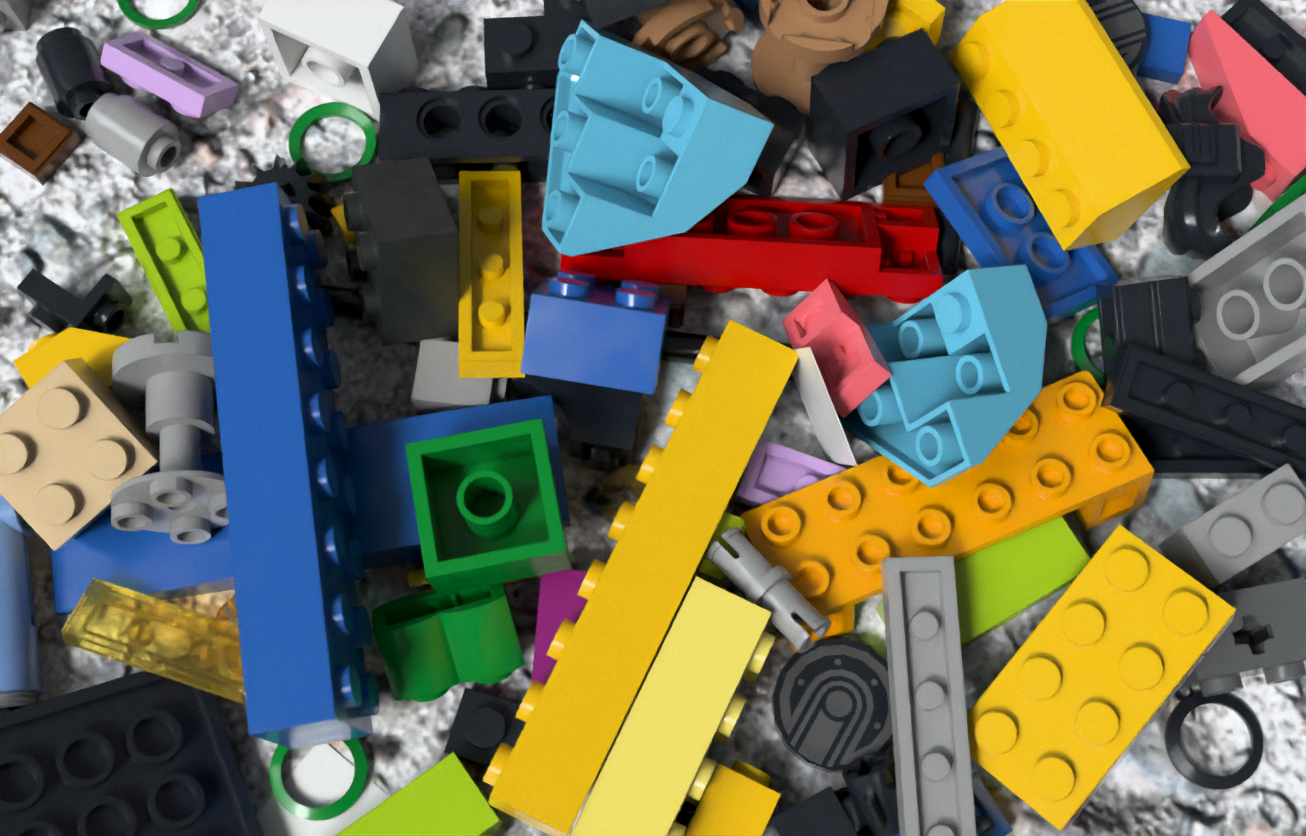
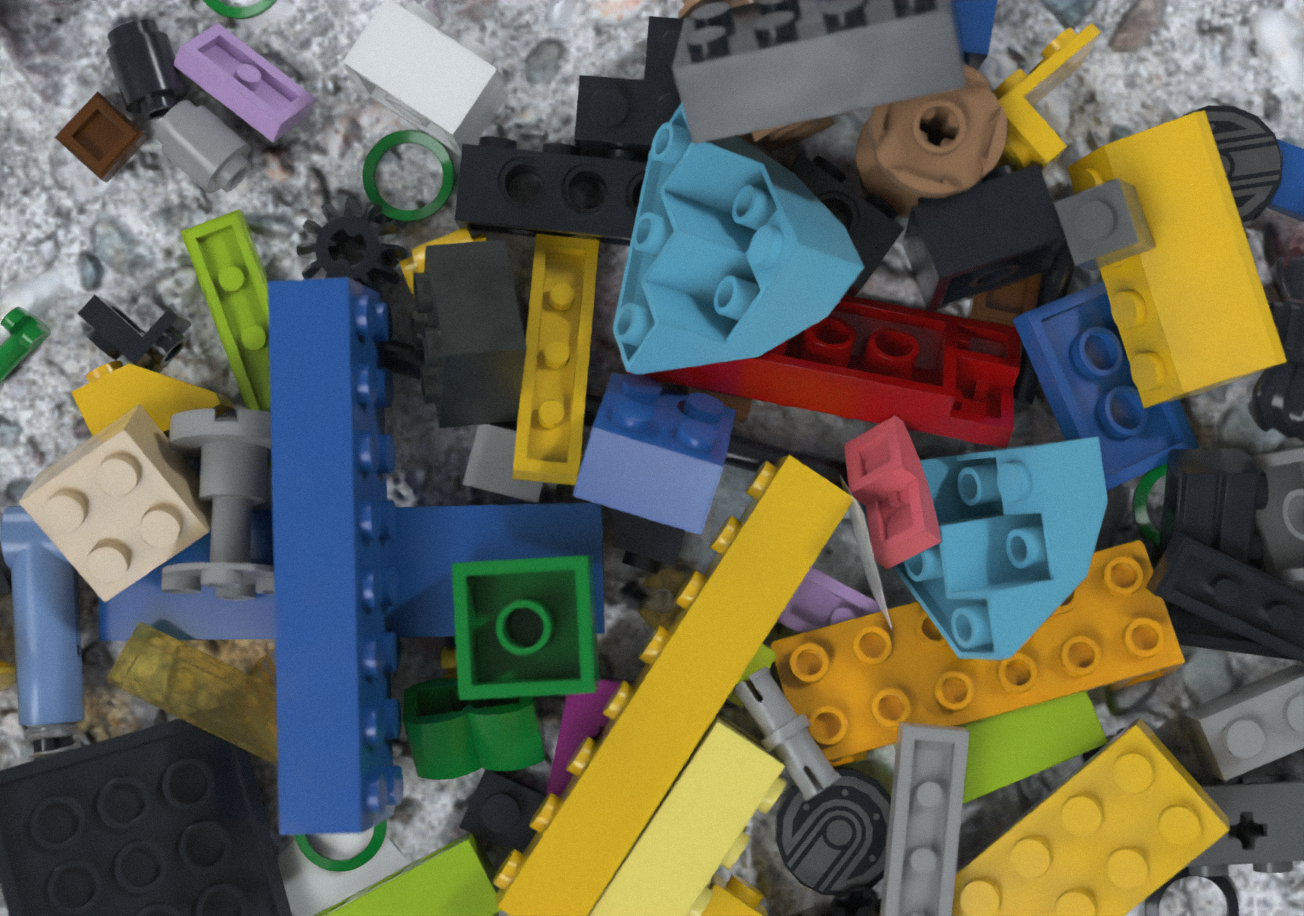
camera: 10 degrees right, 15 degrees up
none -> dark grey brick [1054,178,1155,271]

